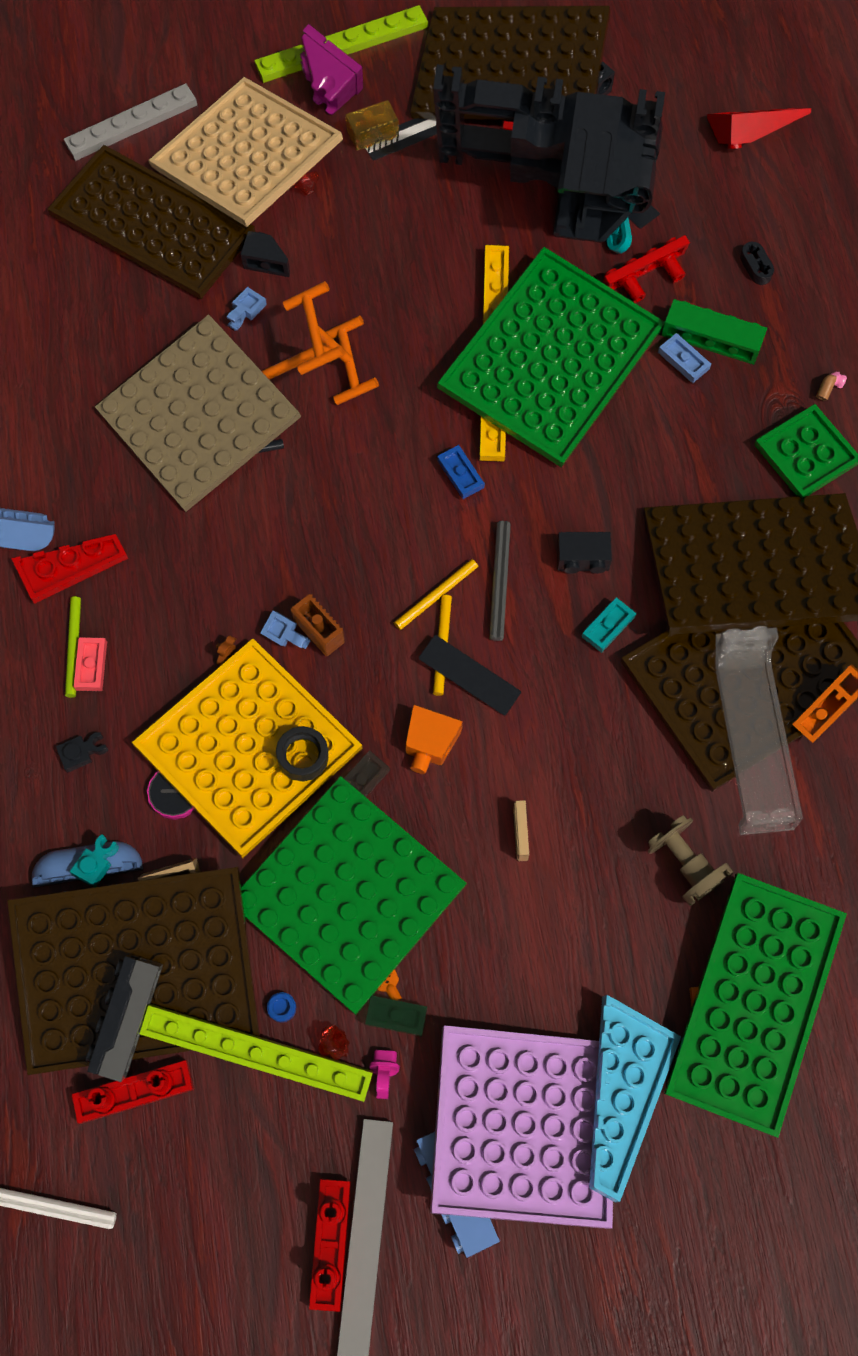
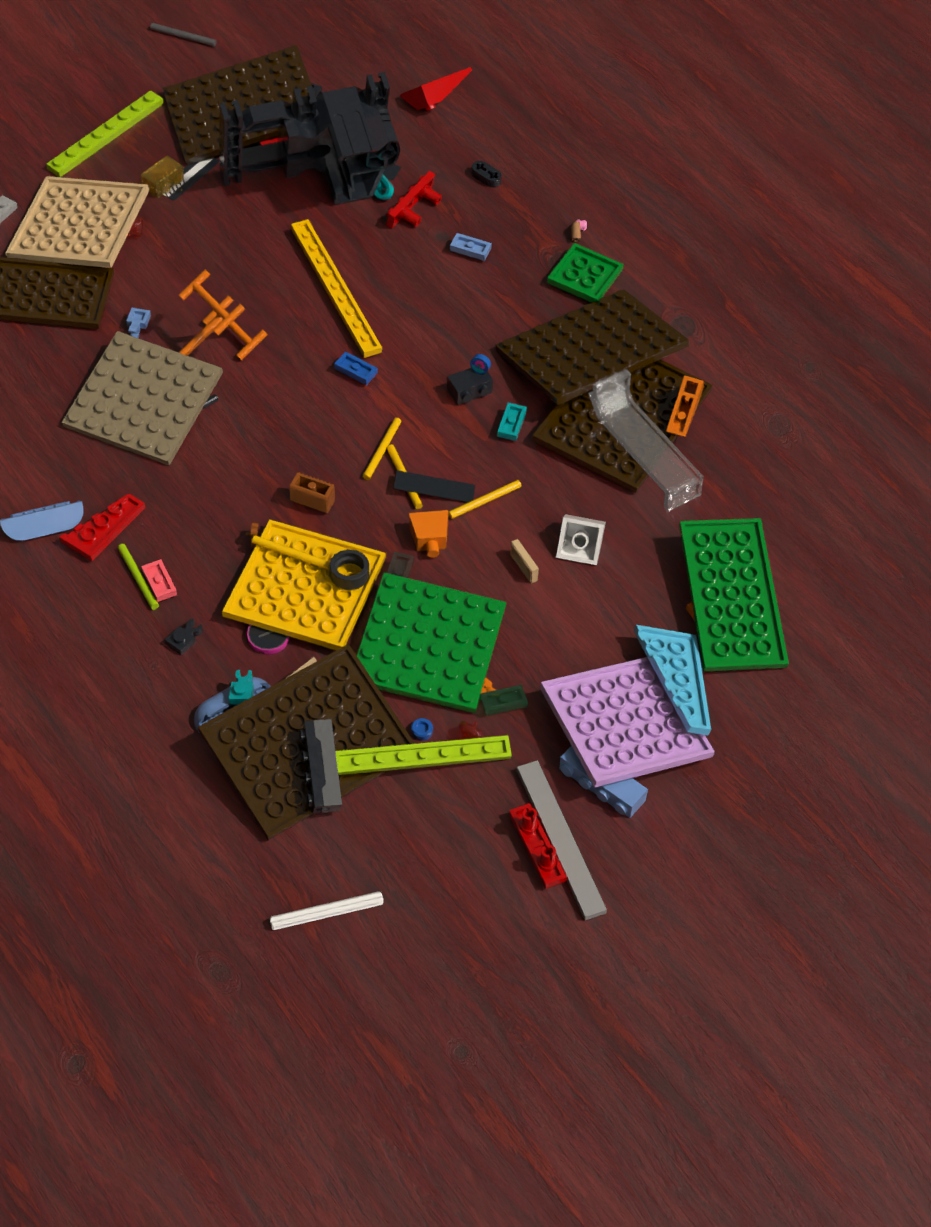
camera: 30 degrees left, 15 degrees down
red plate [72,1060,194,1124] -> none
black slope [241,231,291,277] -> none
medium blue plate [261,611,310,649] -> none
magenta piece [300,24,363,115] -> none
dark pink piece [369,1050,400,1099] -> none
green plate [437,247,665,468] -> none
dark grey axle [489,521,511,641] -> none
dark tan piece [647,815,734,906] -> none
green brick [662,299,767,365] -> none
none -> yellow bar [252,535,330,570]
none -> yellow bar [448,480,521,519]
none -> blue tile [470,354,491,374]
none -> white slope [556,514,606,565]

